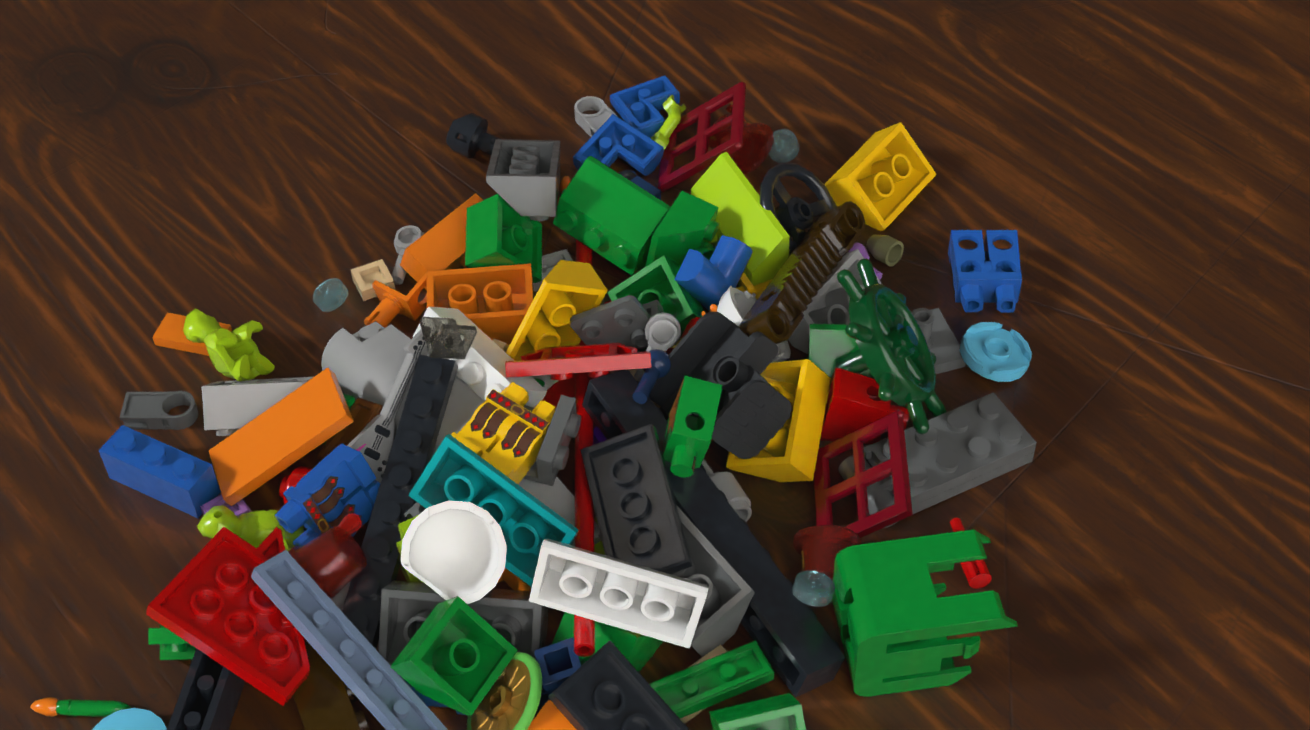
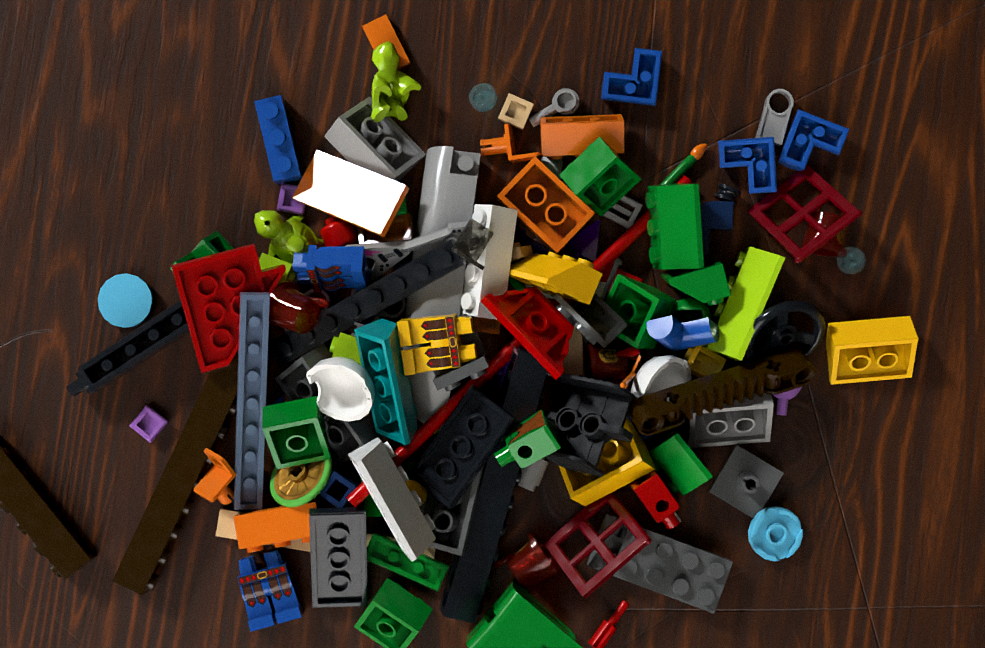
camera: 45 degrees right, 40 degrees up
green piece [30,697,131,717] -> none
dark grey piece [120,391,198,430] -> none
black piece [446,113,500,158] -> none
dark grey slope [486,139,560,221] -> none
dark blue bar [633,349,671,404] -> none
light grey plate [634,312,681,381] -> none
lime arm [651,95,686,150] -> none
clear light blue tile [792,570,835,607] -> none
dark green piece [836,259,947,435] -> none
olive hose [866,234,904,266] -> none
blue hips [948,230,1022,313] -> none
none -> blue brick [601,48,662,106]

